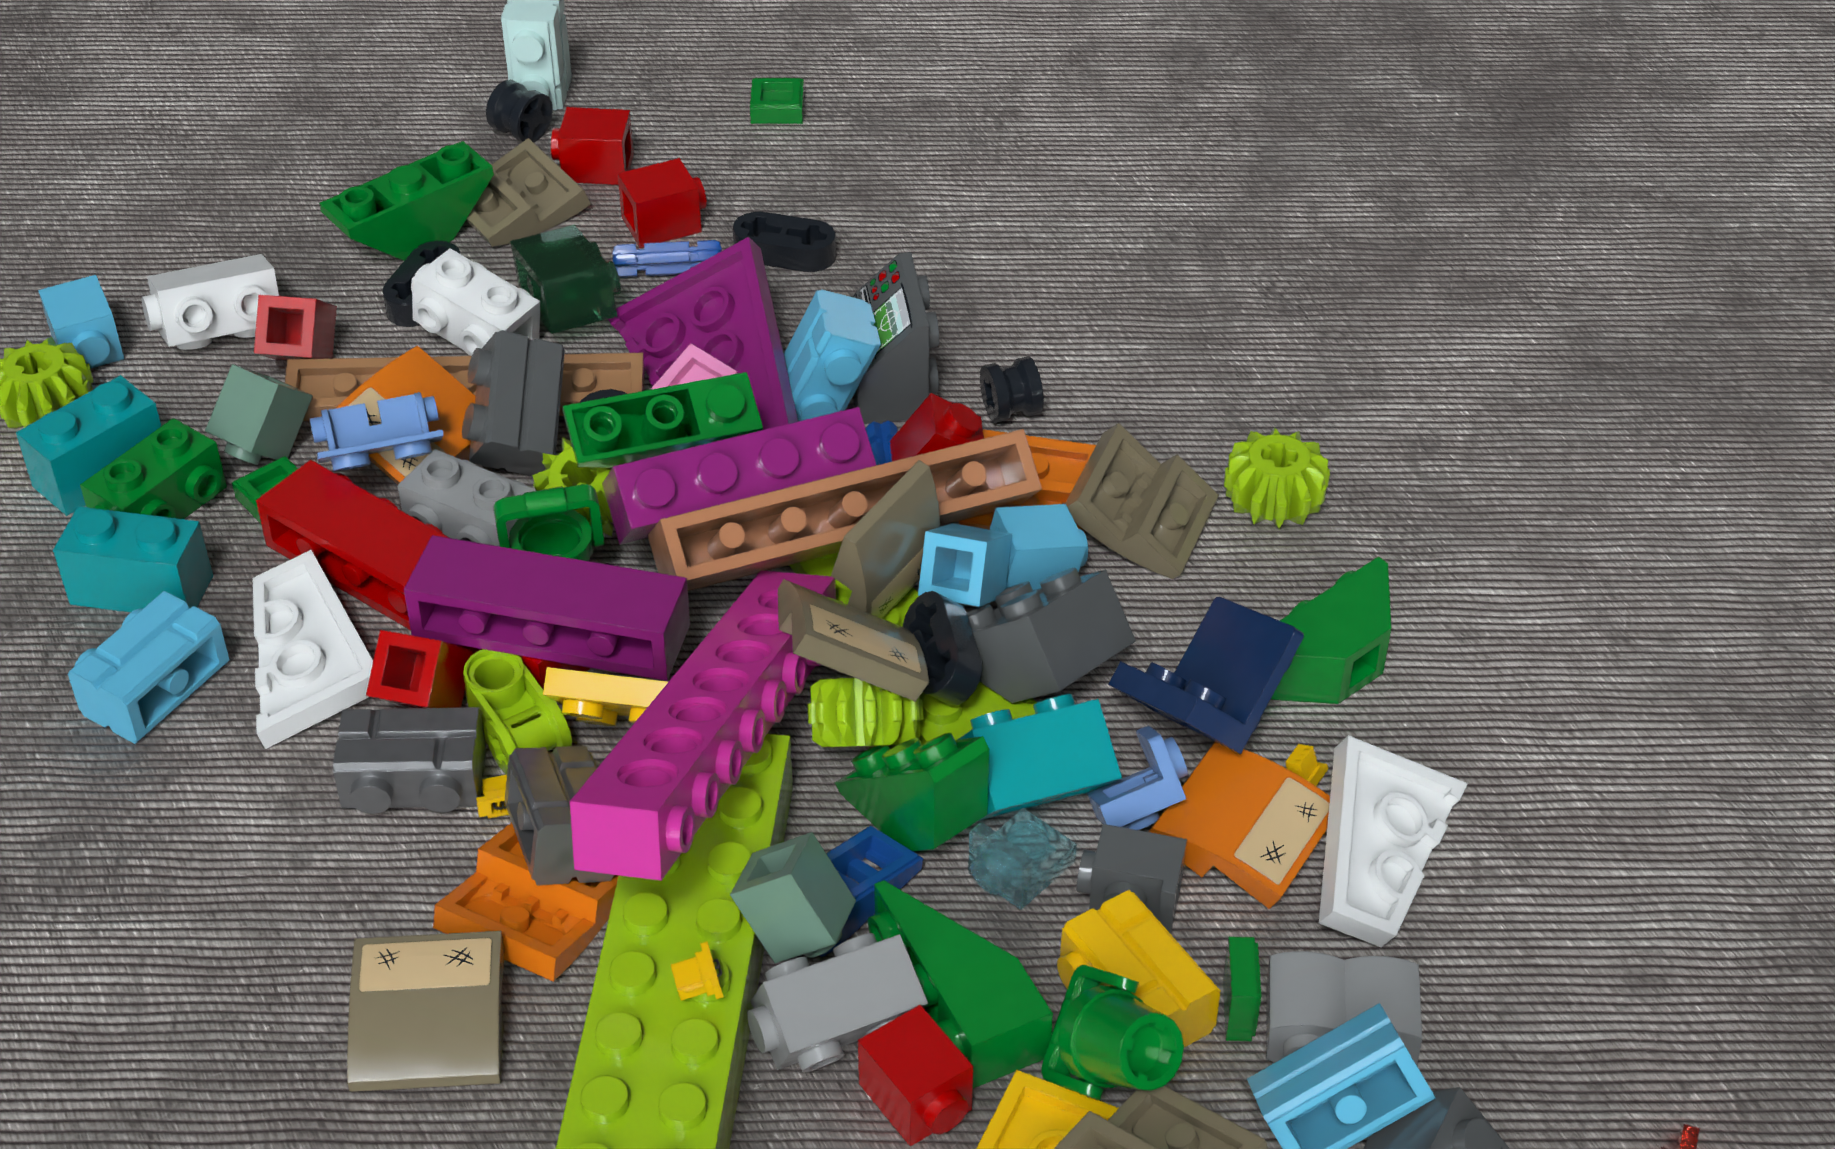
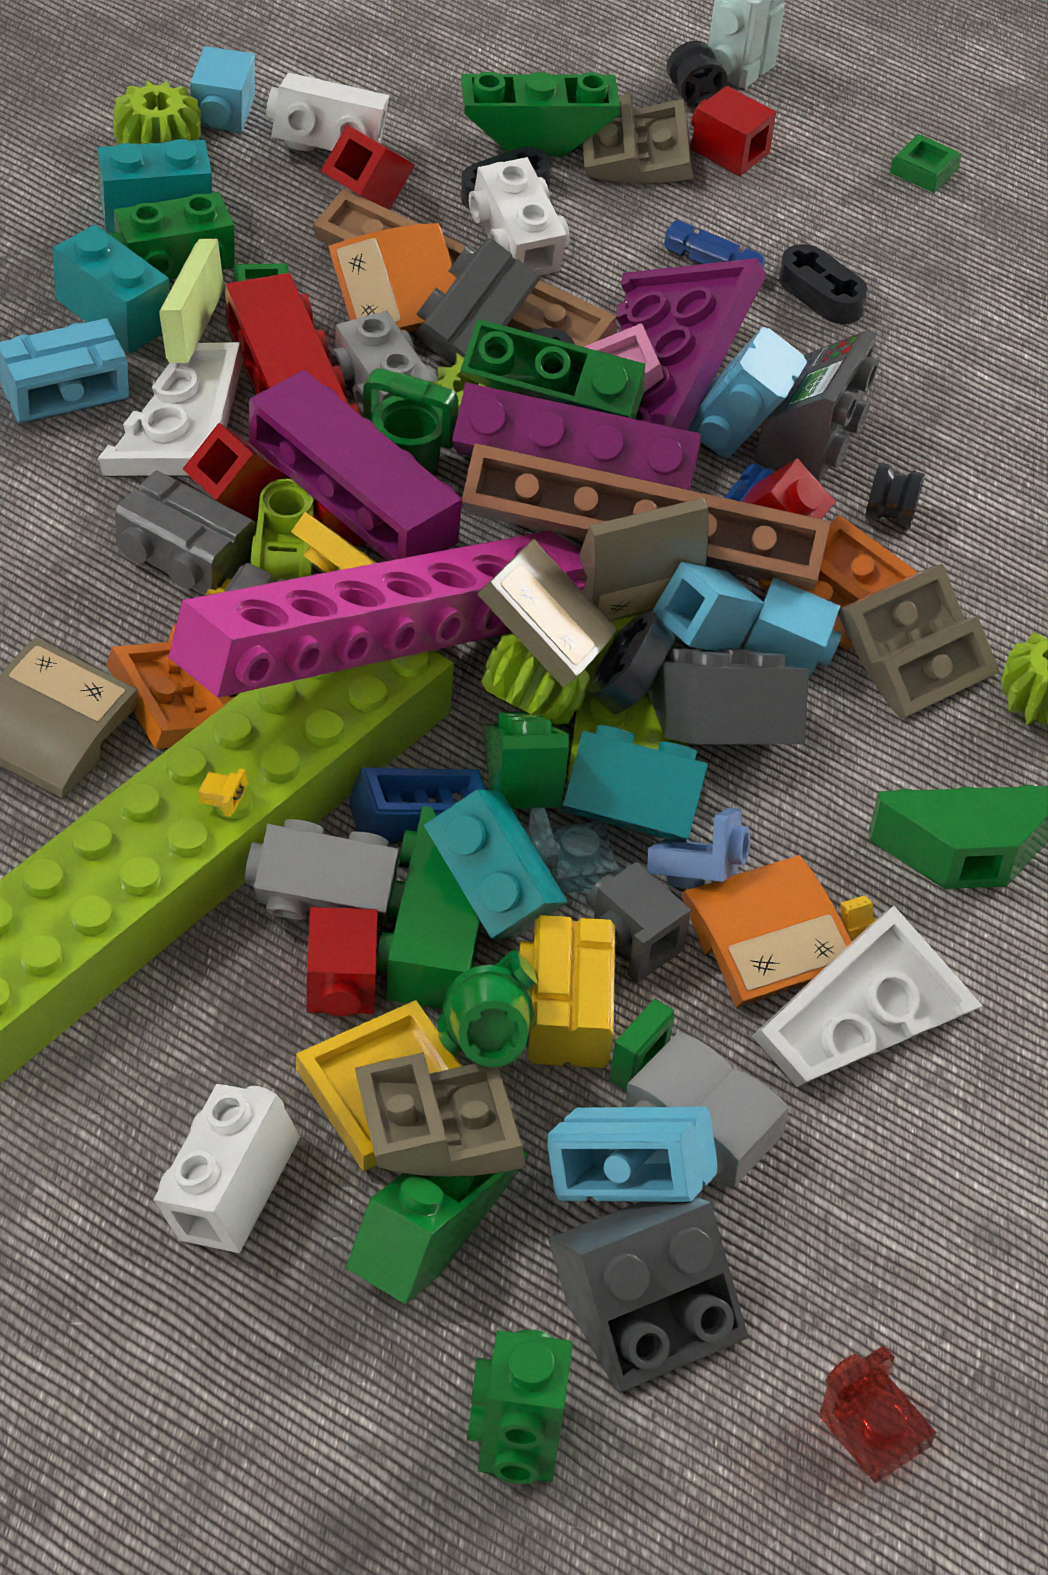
camera: 30 degrees right, 5 degrees up
sand green brick [205,364,313,465] -> none
medium blue hinge [309,392,444,471] -> none
clear green brick [510,224,621,334] -> none
red brick [617,158,707,248] -> none
sand green brick [730,832,856,963] -> none
dark blue bracket [1108,597,1304,754] -> none
none -> yellowish green tile [159,239,225,363]
none -> teal brick [424,789,568,939]

